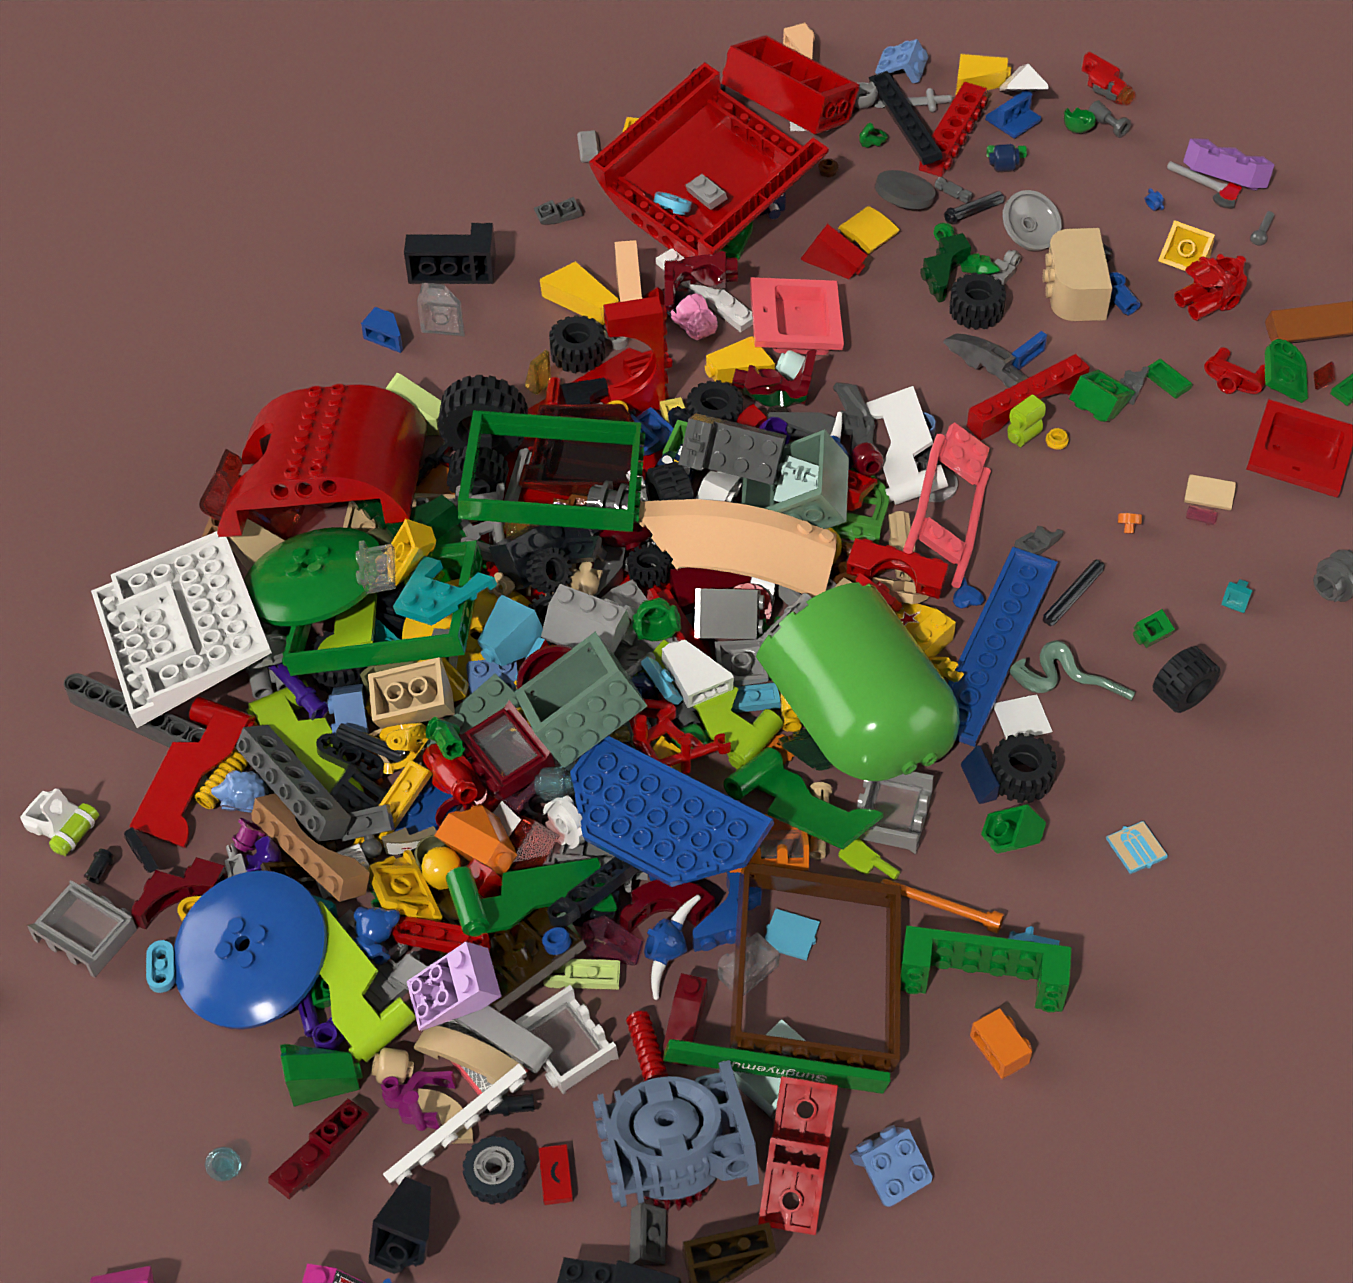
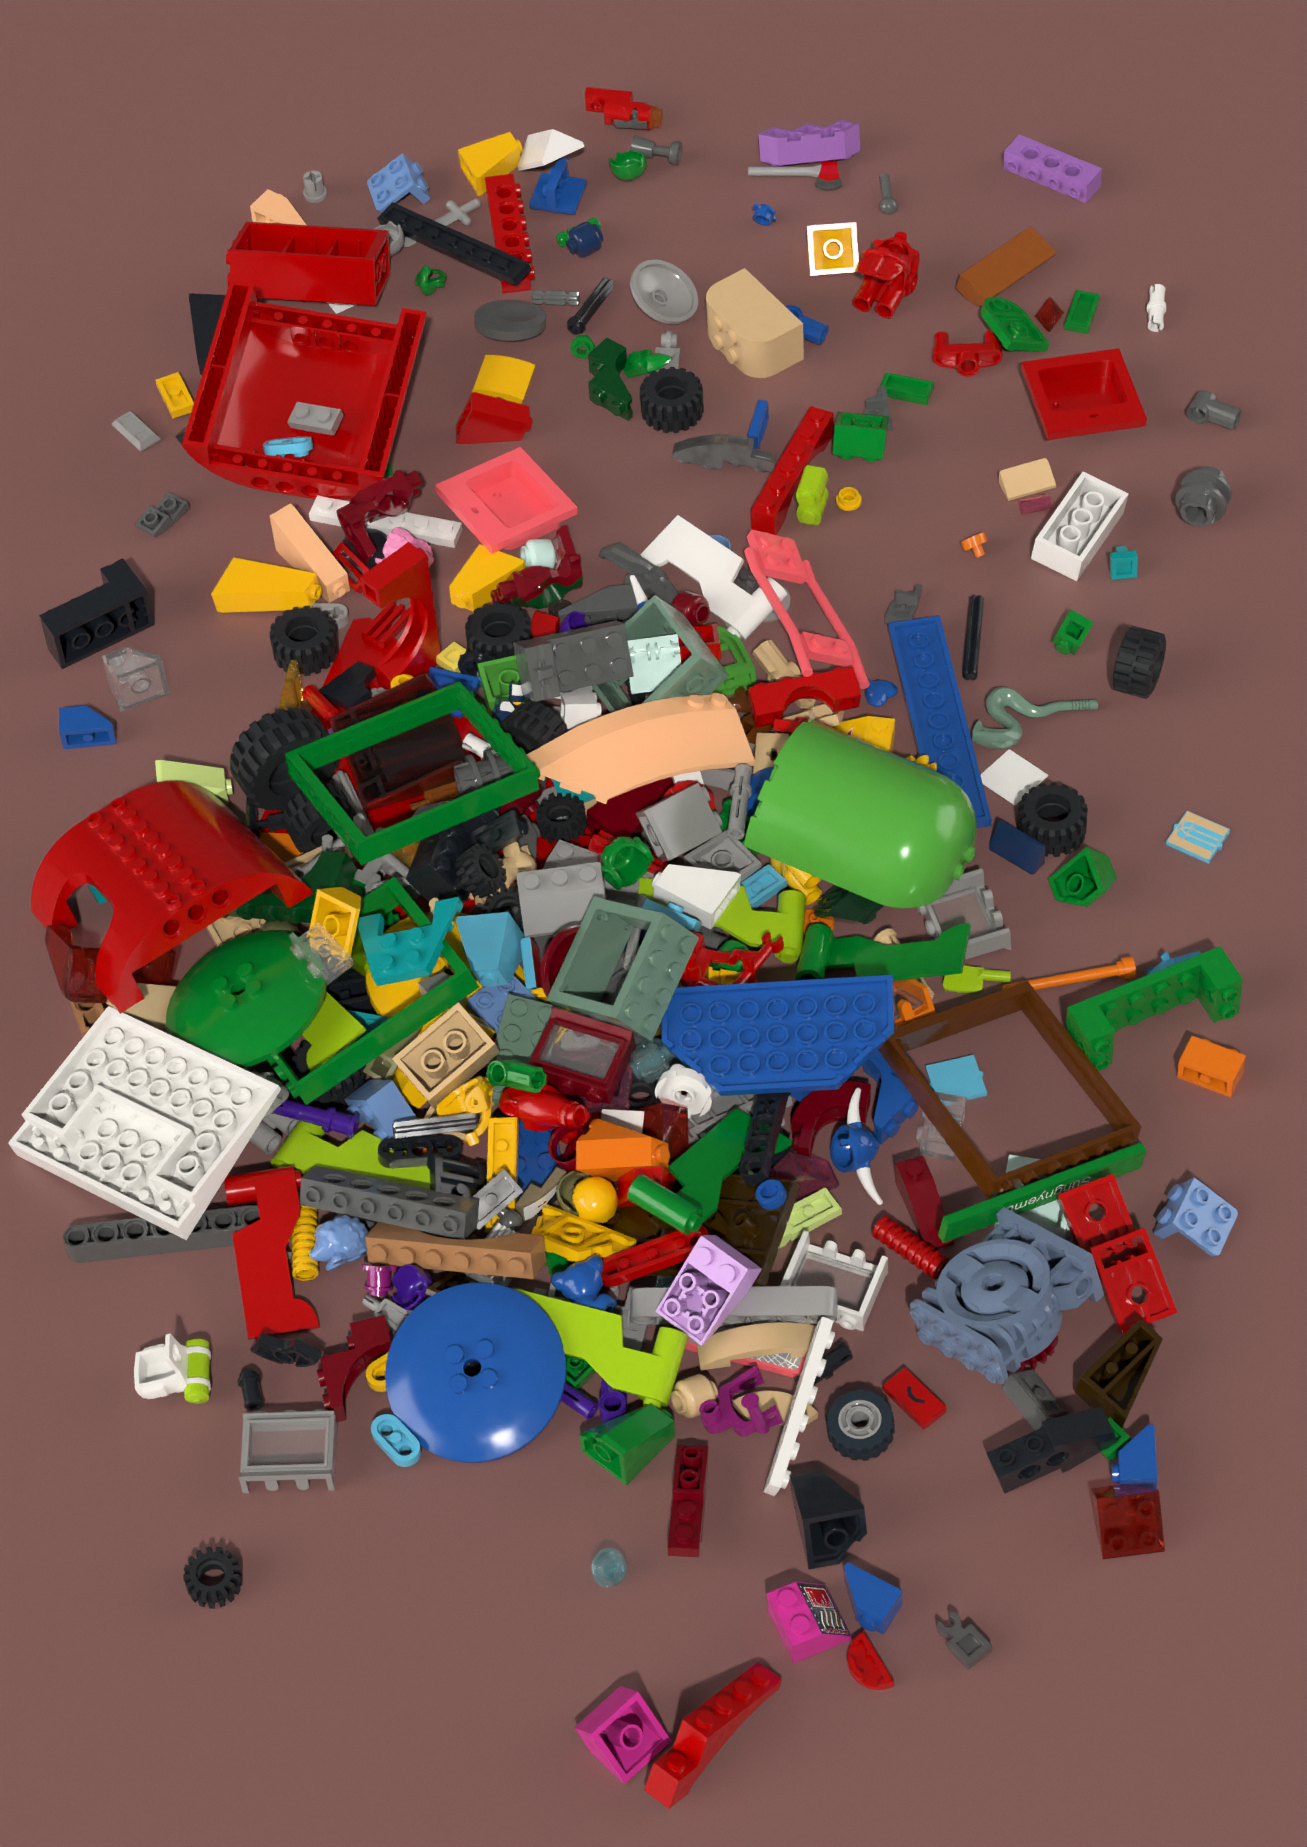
camera: 30 degrees left, 0 degrees up
none -> light grey bush [303,170,327,203]
none -> white brick [1031,472,1129,581]

